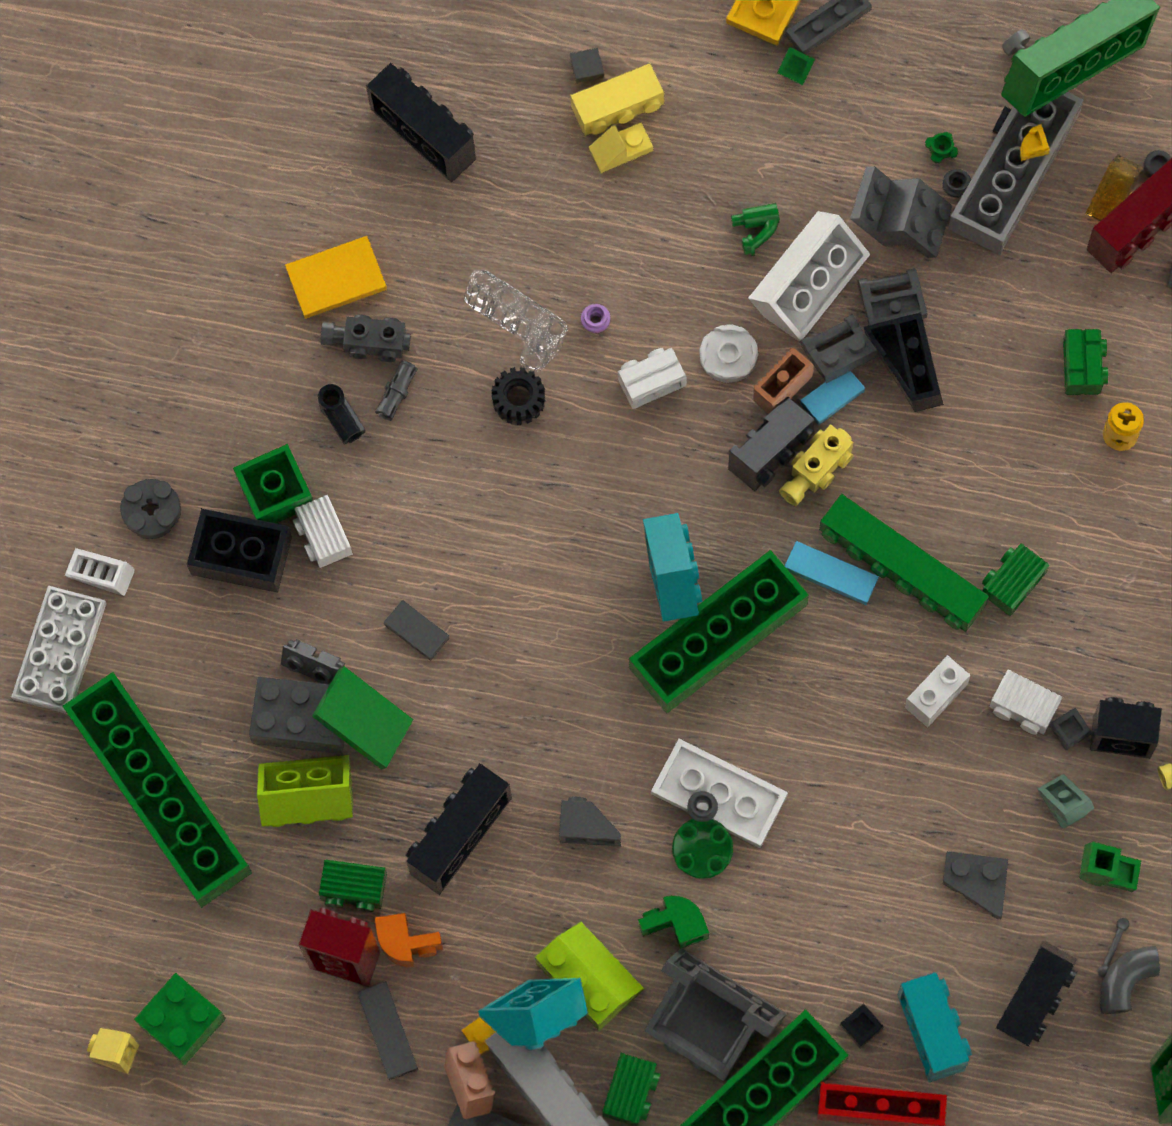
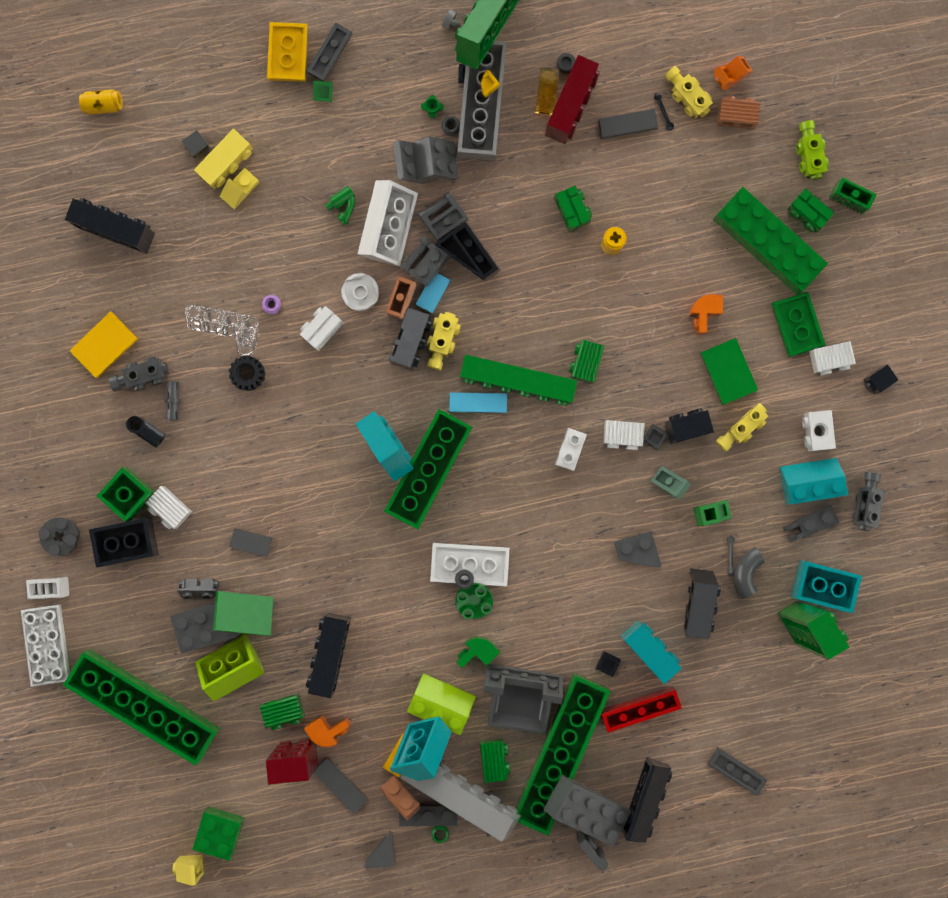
camera: 30 degrees left, 15 degrees up
dark grey slope [559,797,621,847] -> none

